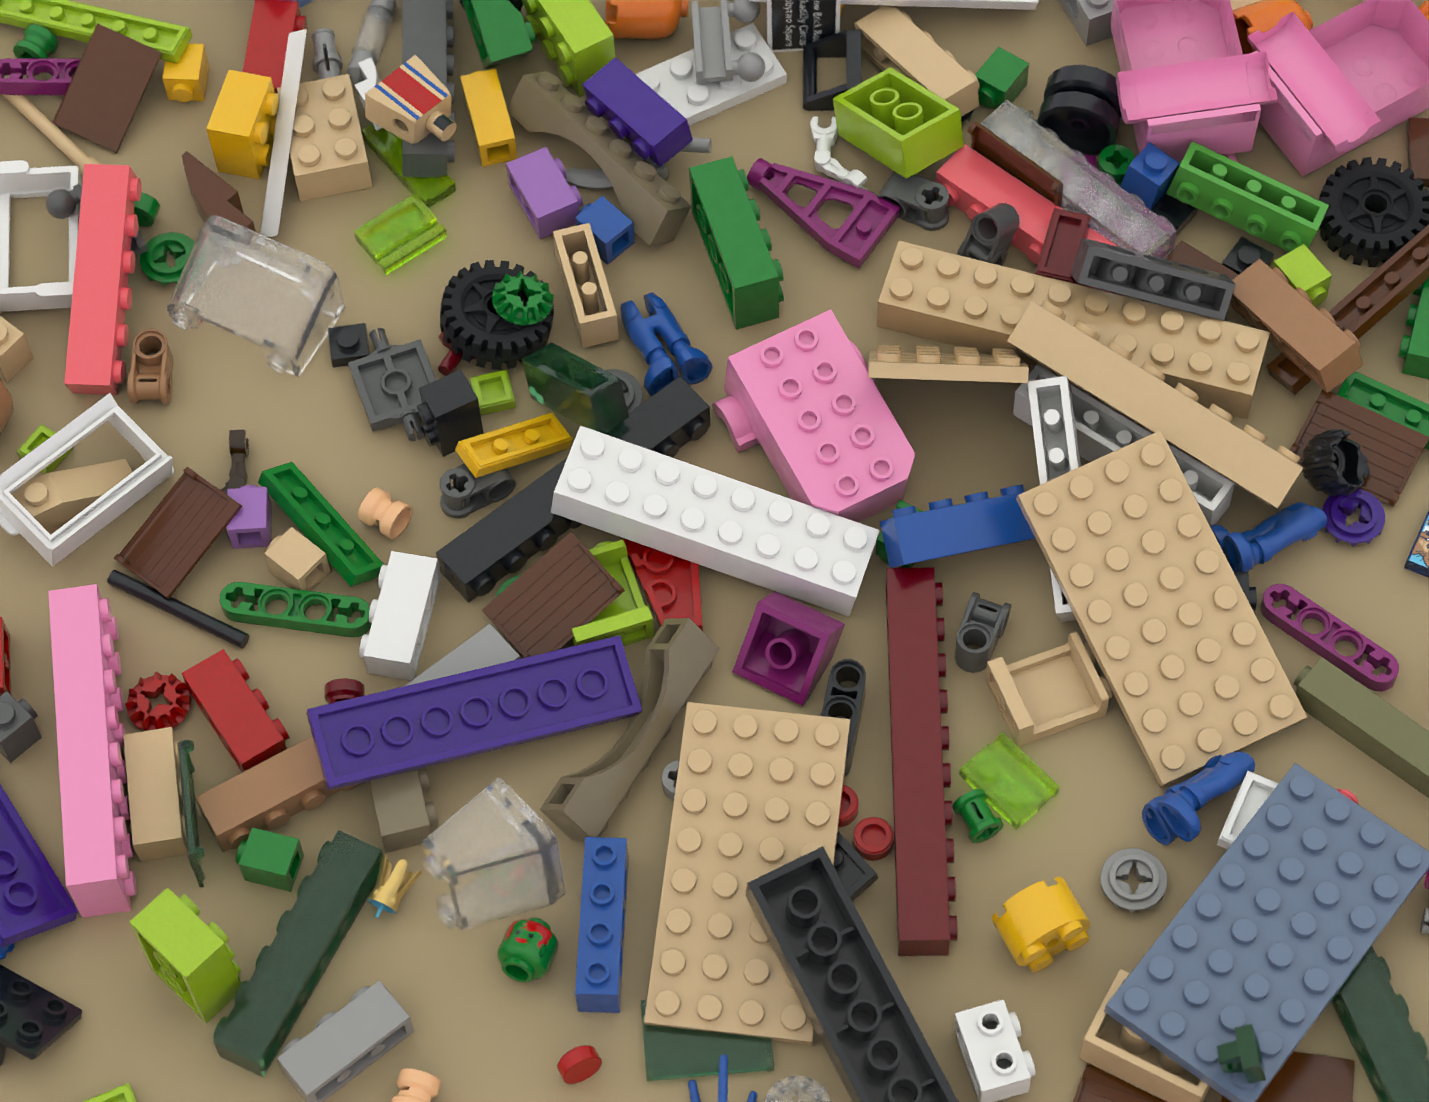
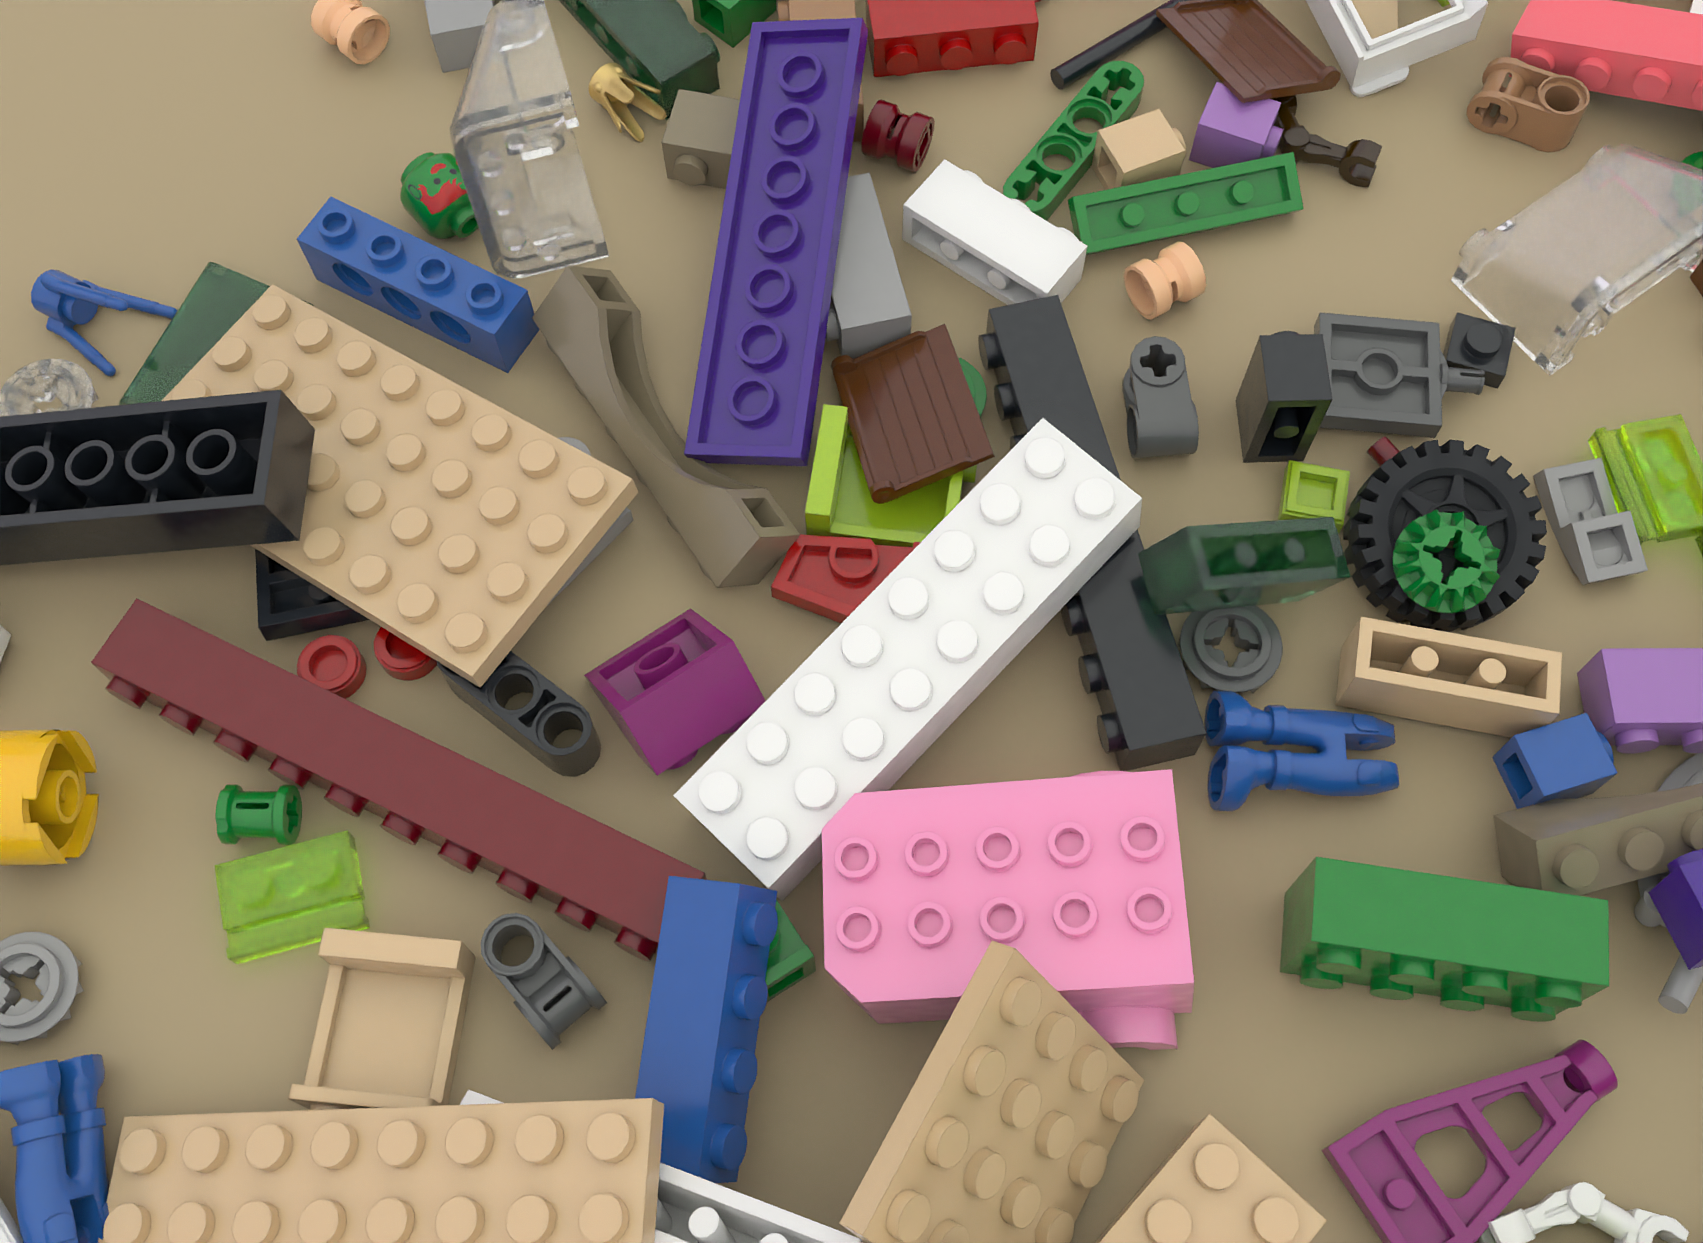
camera: 115 degrees right, 5 degrees up
yellow tile [455,412,573,478] -> none
red tile [557,1045,602,1084] -> none
none -> light grey slope [1533,458,1648,585]

